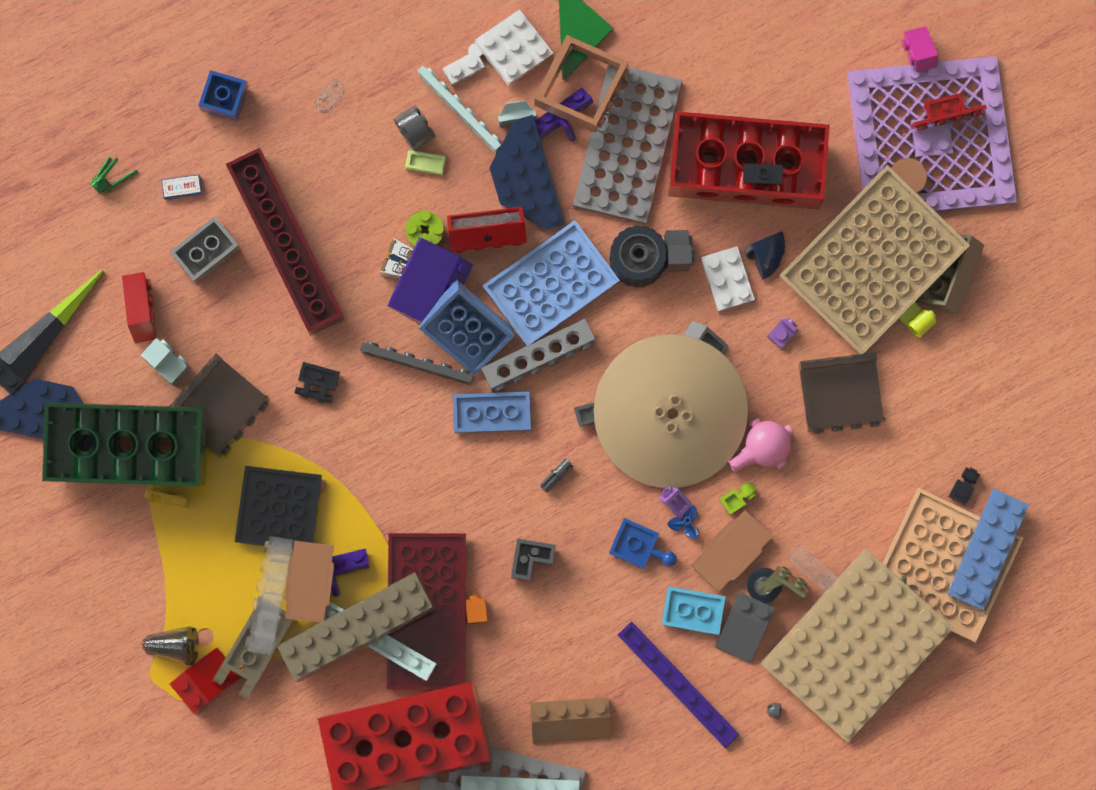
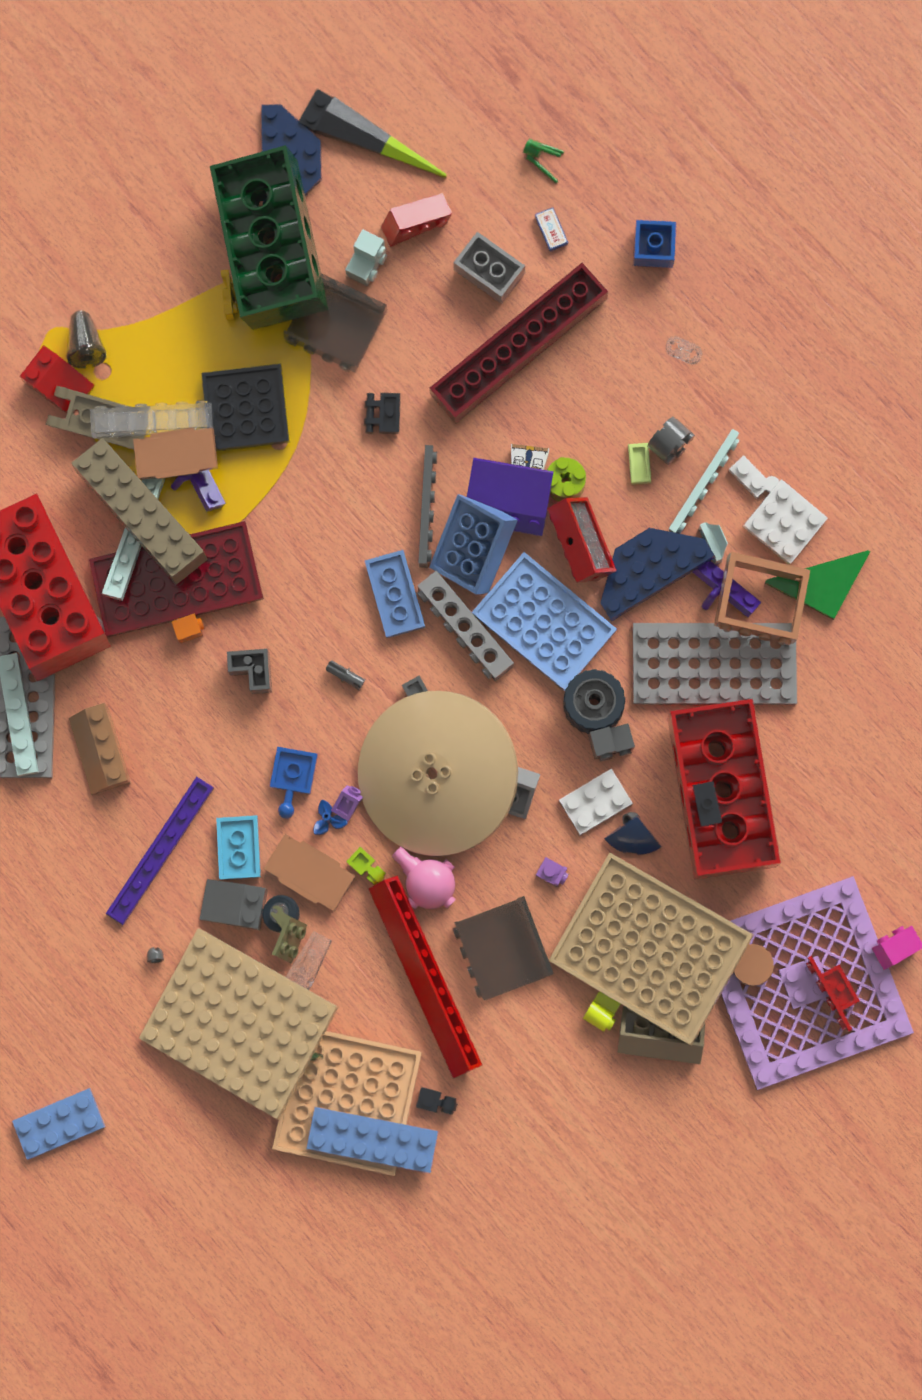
camera: 85 degrees right, 0 degrees up
none -> red brick [368,875,482,1079]

